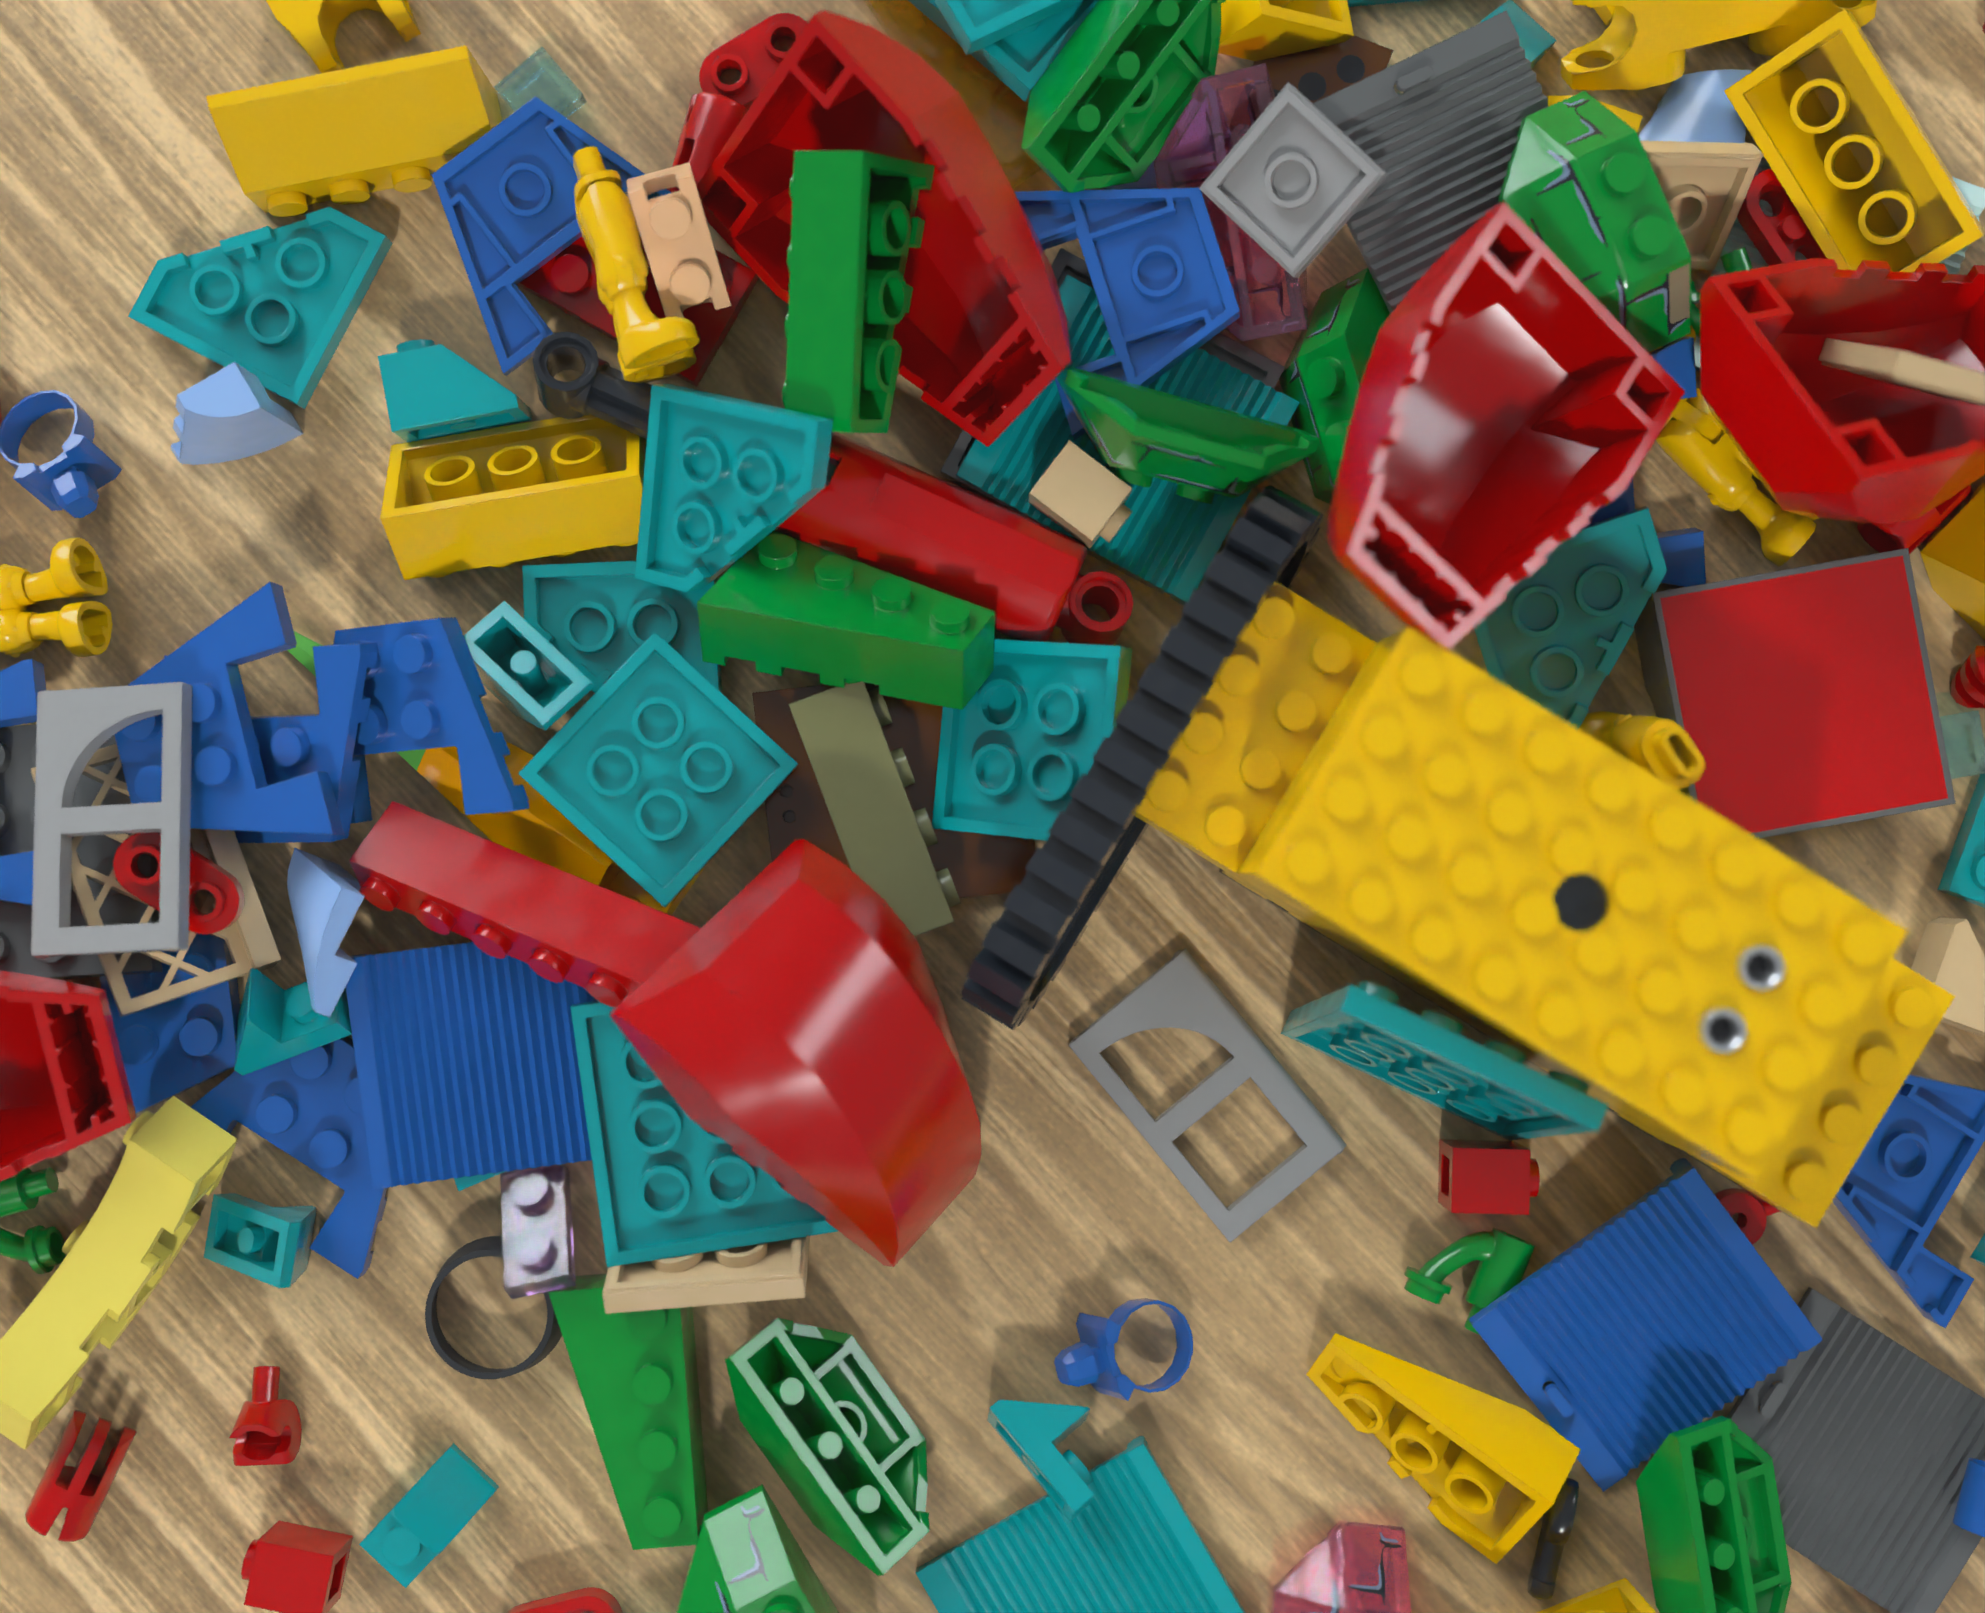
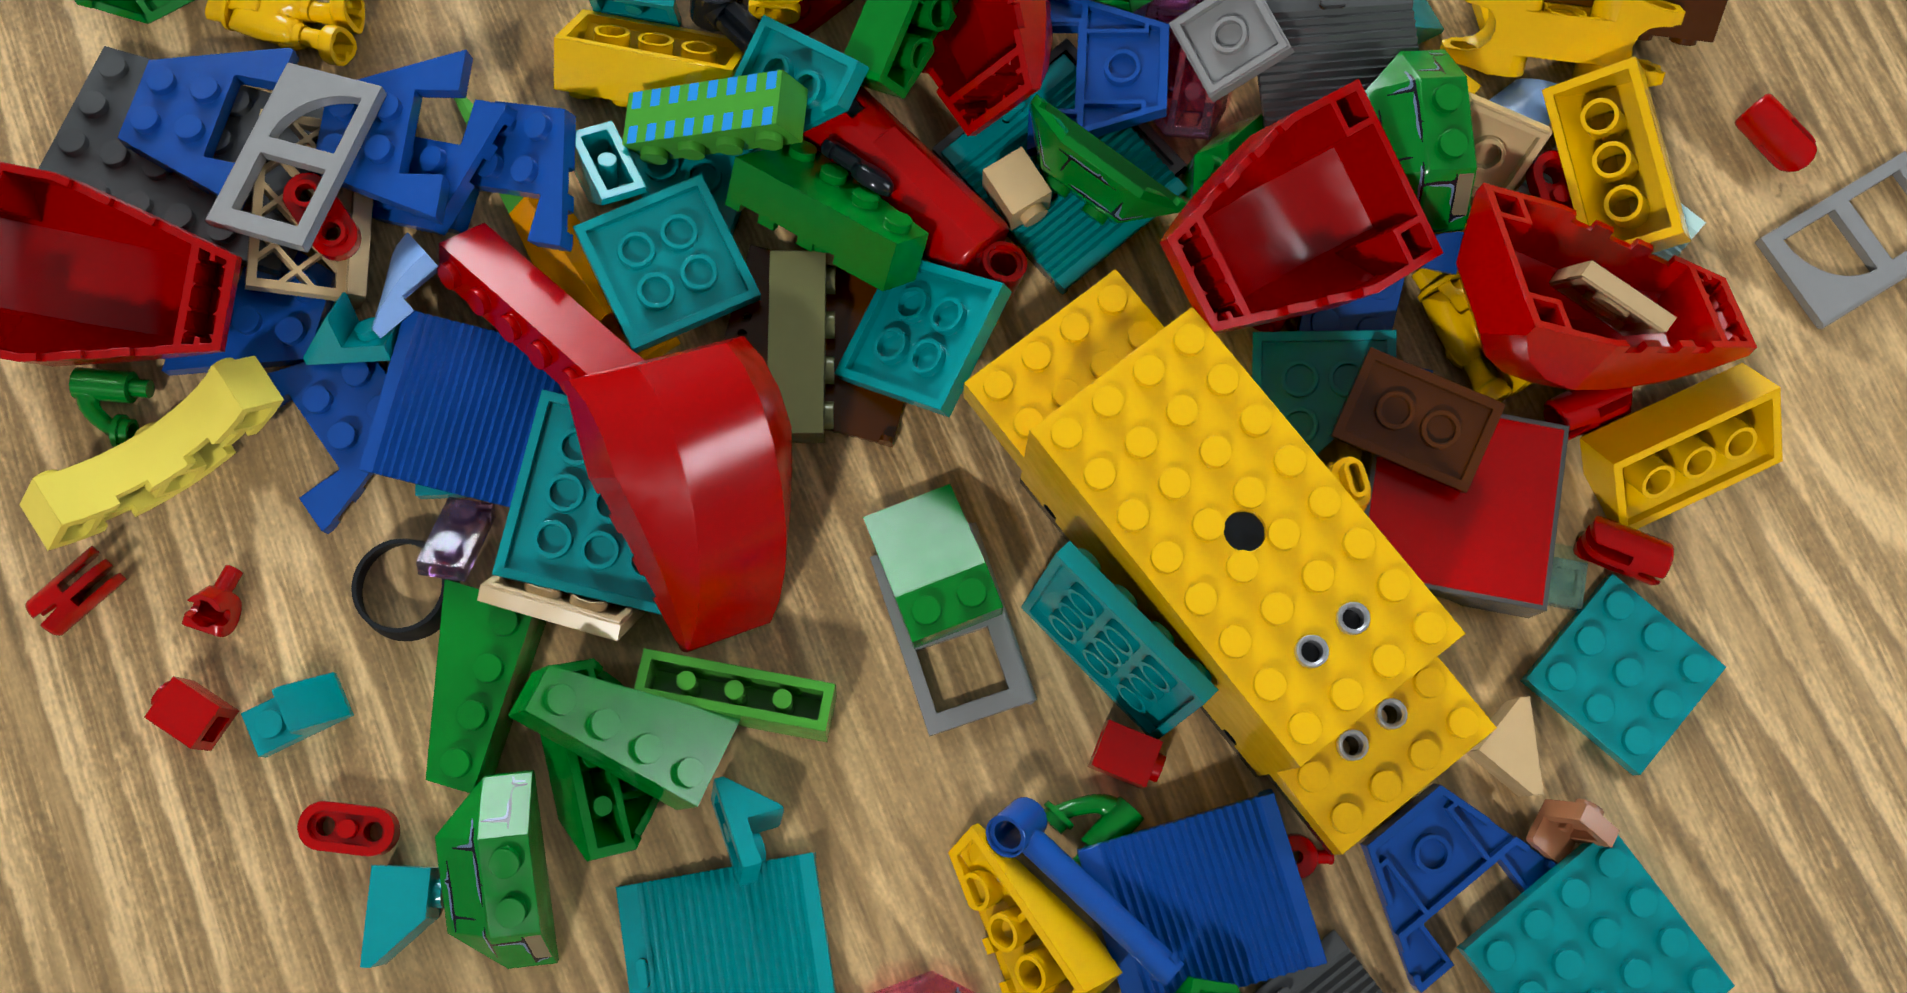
camera: 20 degrees right, 10 degrees down
teal slope [204,1193,317,1288] -> none
black piece [961,485,1324,1030] -> none
blue piece [1054,1298,1193,1401] -> none
none -> green wedge [508,665,741,810]
none -> bright green brick [622,70,808,165]
none -> bright green brick [634,648,837,742]
none -> black piece [821,137,894,197]
none -> slope [863,484,1003,649]
none -> blue piece [986,797,1184,987]
none -> reddish brown plate [1329,347,1506,493]

